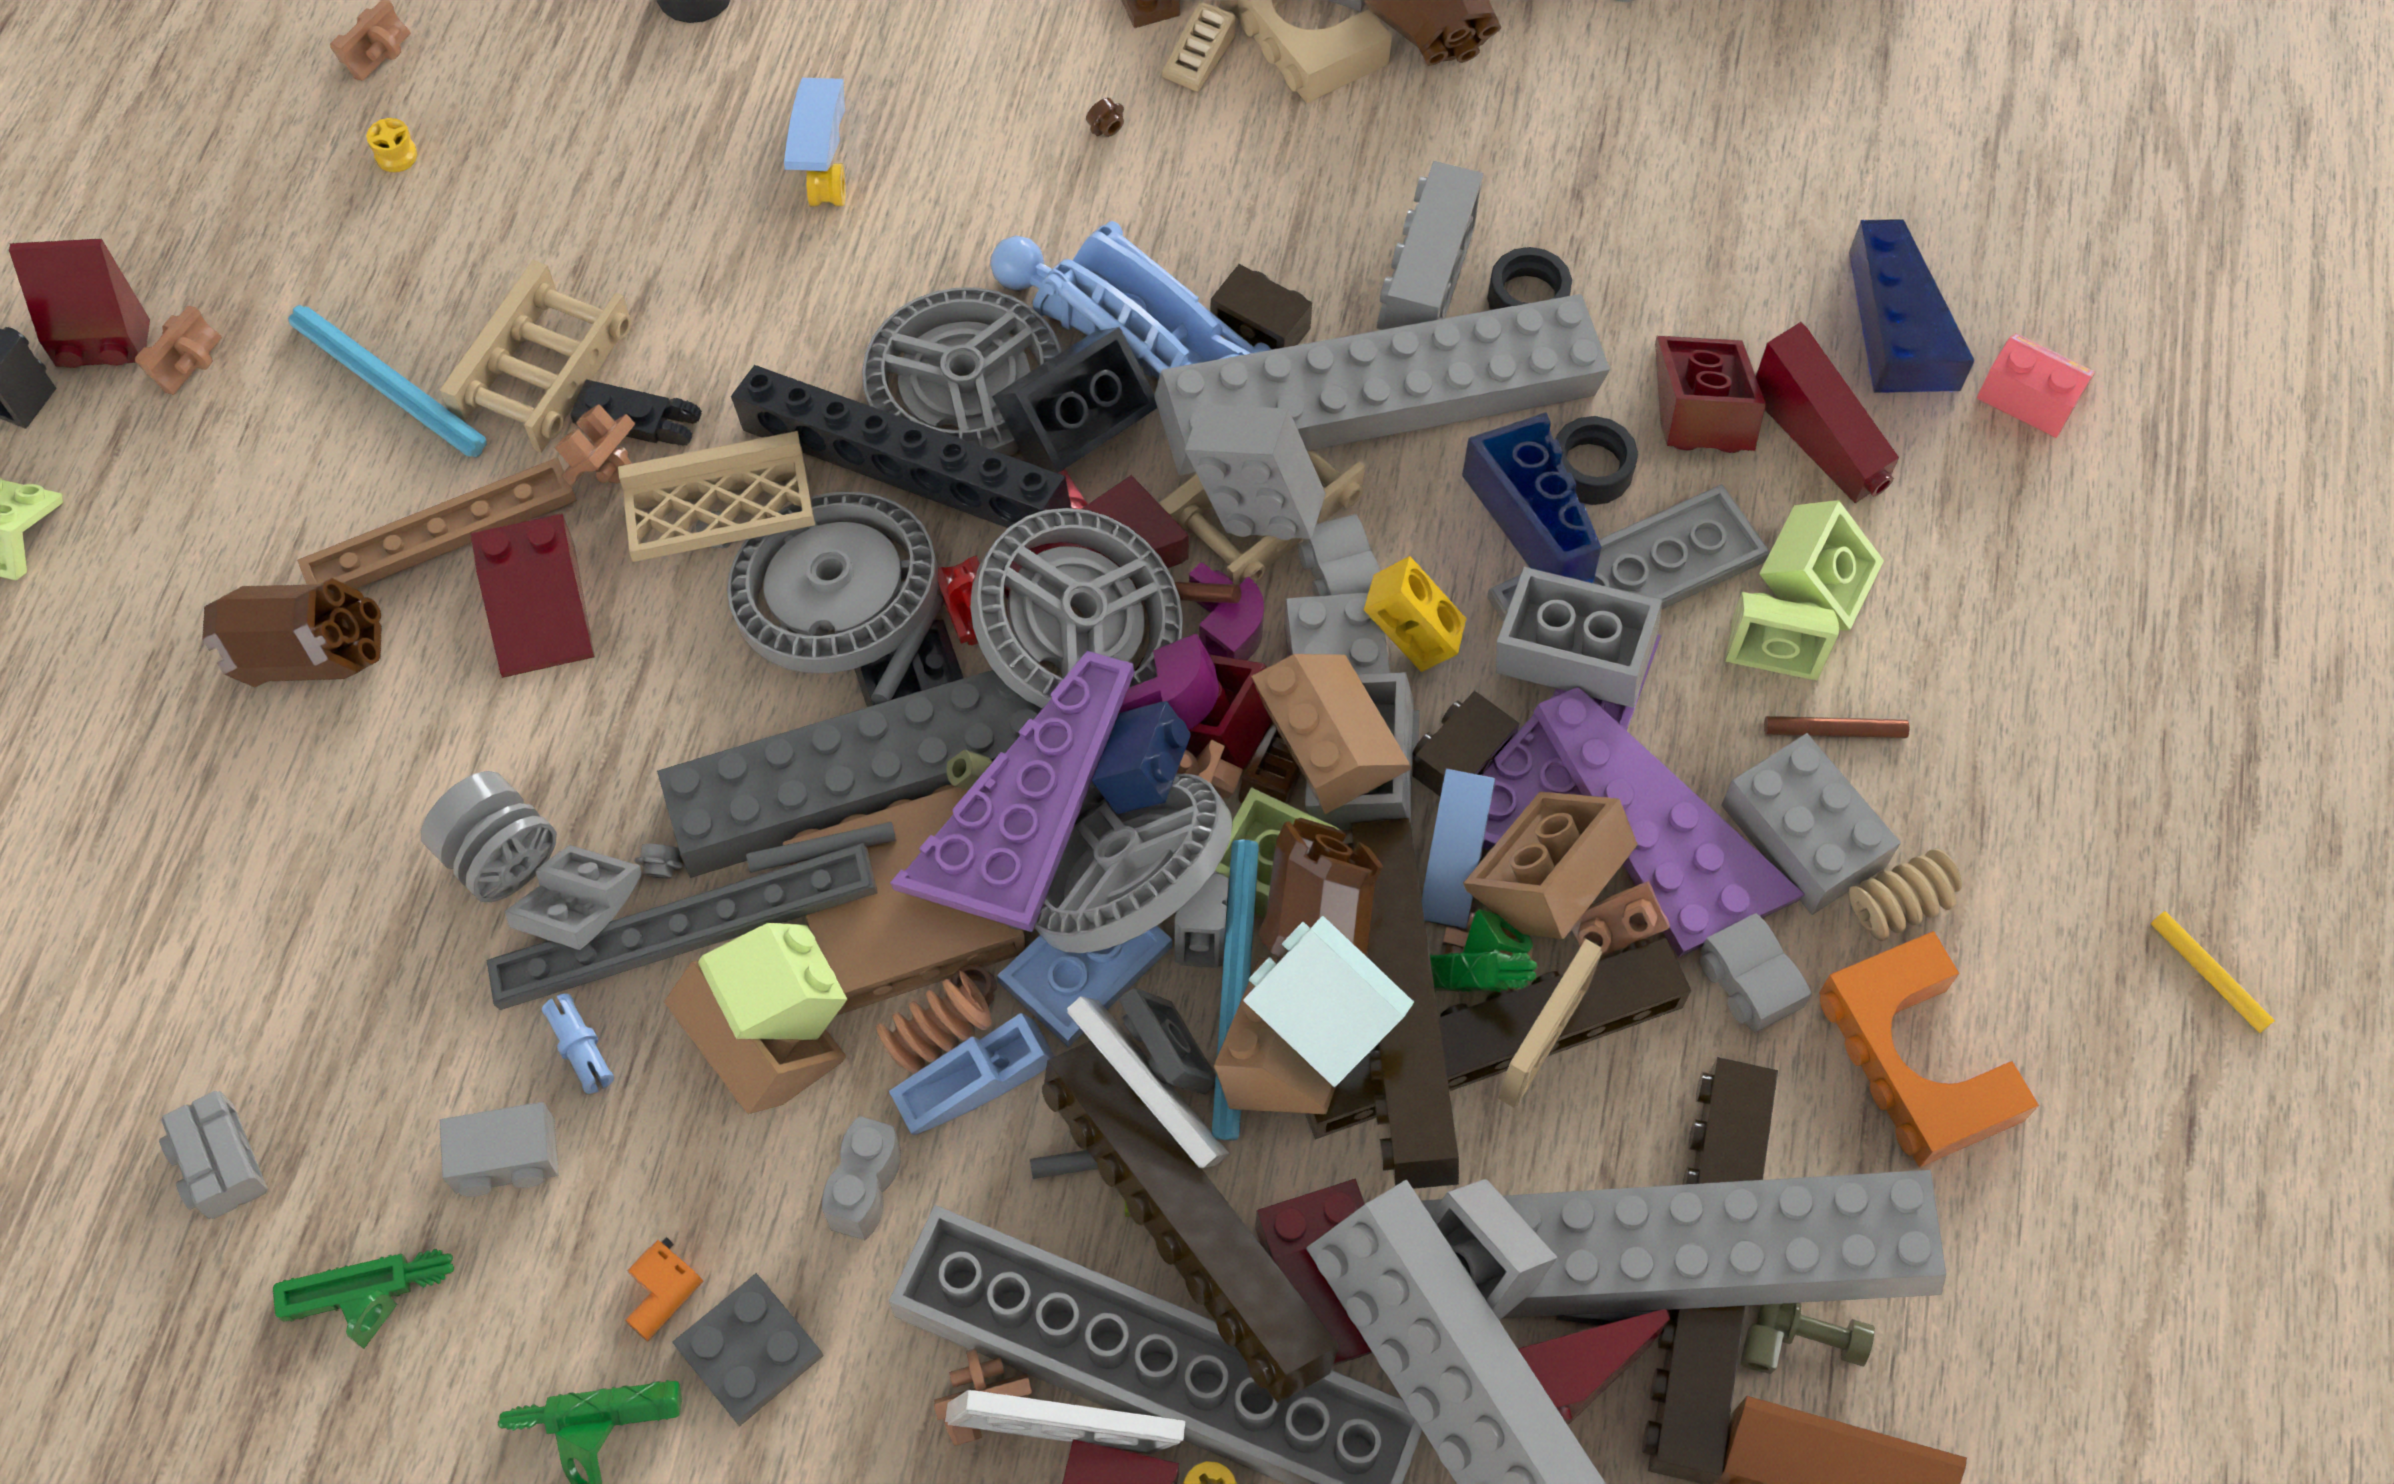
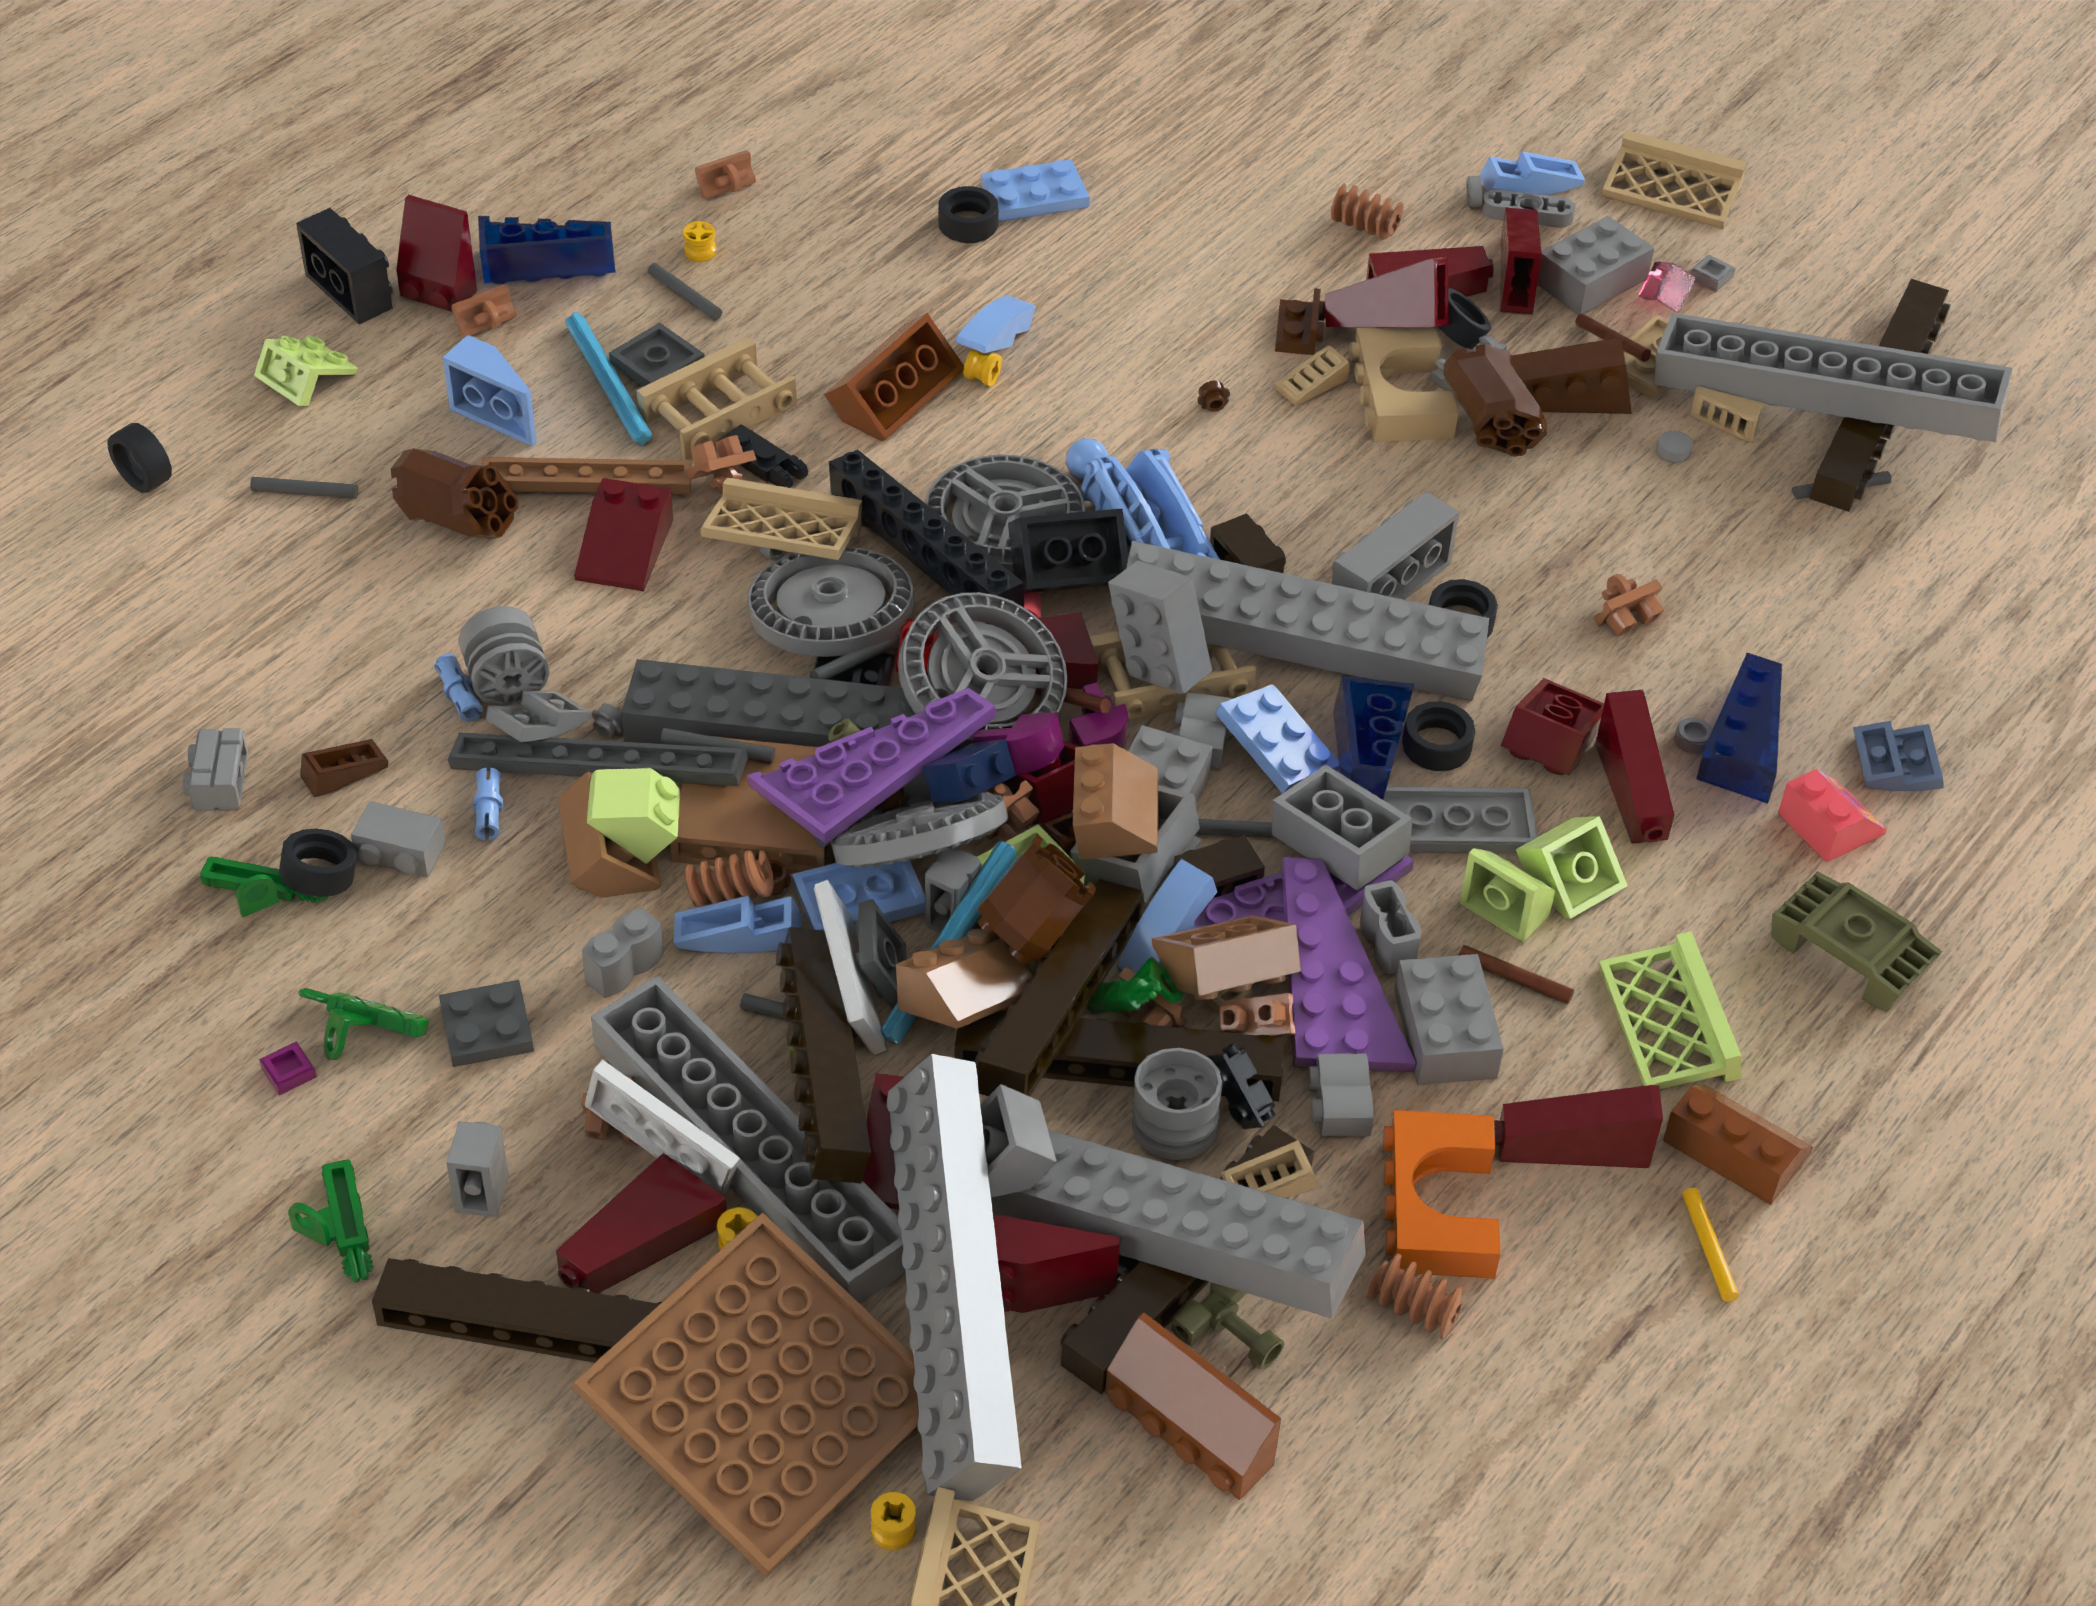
camera: 25 degrees right, 15 degrees down
orange piece [625,1237,704,1342] -> none
light aqua brick [1243,916,1414,1088] -> none
yellow brick [1364,556,1467,672] -> none
tan tile [1498,939,1602,1108] -> none
tan piece [1848,848,1962,941] -> none
none -> dark grey bar [250,477,358,498]
none -> black tyre [279,828,357,897]
none -> reddish brown slope [300,739,389,797]
none -> light blue pin [434,654,483,722]
none -> light blue slope [442,335,536,446]
none -> clear blue wedge [478,216,616,284]
none -> dark grey plate [609,323,705,387]
none -> dark grey bar [648,263,723,321]
none -> dark orange slope [824,313,964,441]
none -> light grey wheel [1132,1048,1222,1160]
none -> dark grey bar [1196,819,1276,838]
none -> black hinge [1206,1042,1276,1129]
none -> light blue plate [1215,685,1341,794]
none -> tan slope [1220,1140,1318,1198]
none -> light grey brick [1360,880,1421,974]
none -> nougat piece [1366,1253,1463,1339]
none -> dark red slope [1494,1085,1663,1168]
none -> nougat hips [1593,574,1664,636]
none -> yellowish green fence [1599,931,1741,1090]
none -> dark orange slope [1663,1085,1813,1205]
none -> light grey tile [1674,718,1714,754]
none -> olive plate [1771,871,1942,1012]
none -> sand blue slope [1853,721,1944,791]

